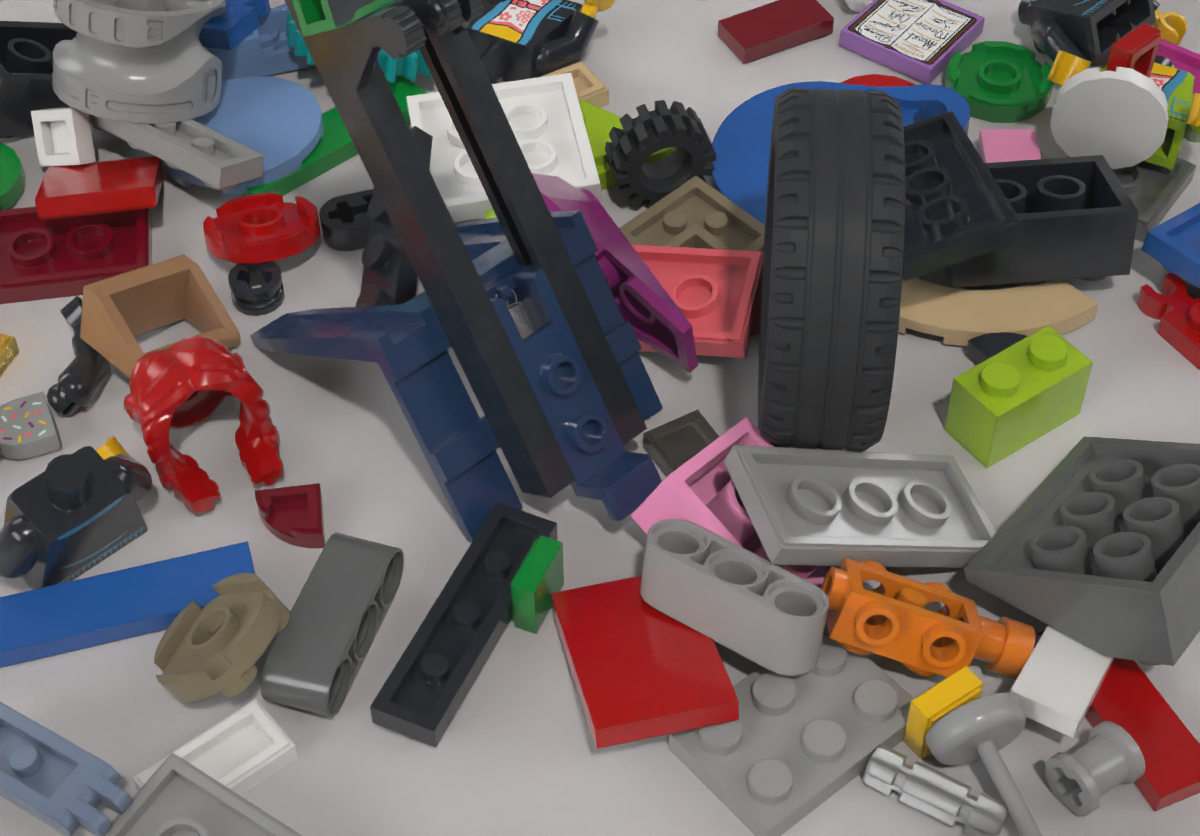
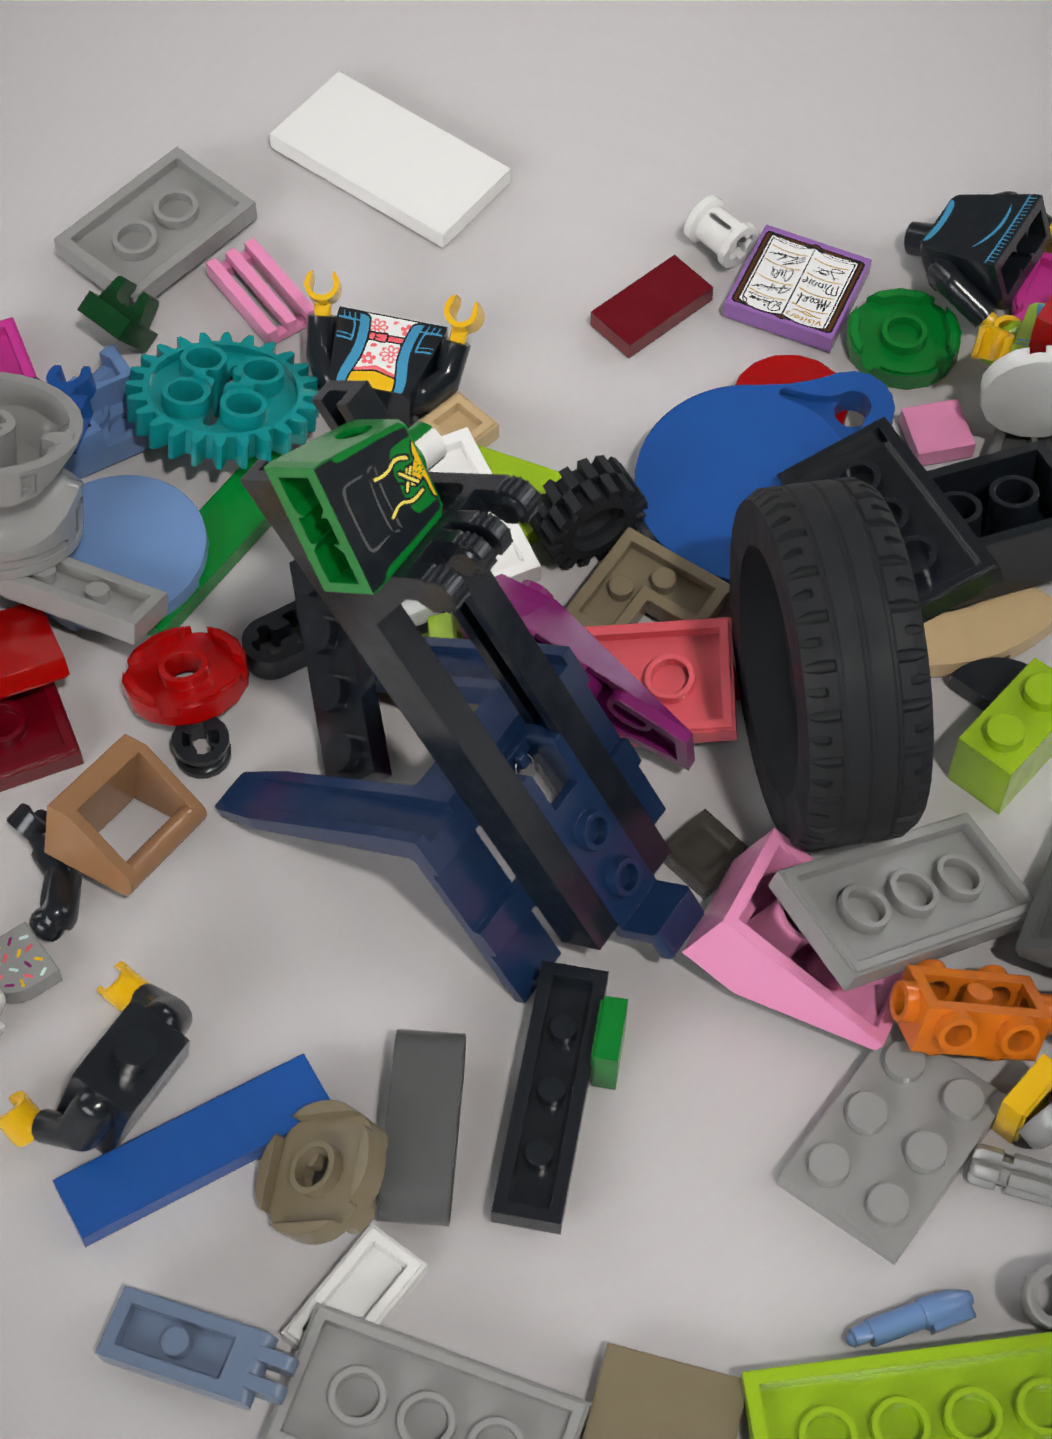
camera: 15 degrees left, 10 degrees up
red hair [124,336,284,514] -> none
dark red tile [255,483,325,548] -> none
red tile [550,575,739,749] -> none
light grey beam [640,519,829,676] -> none

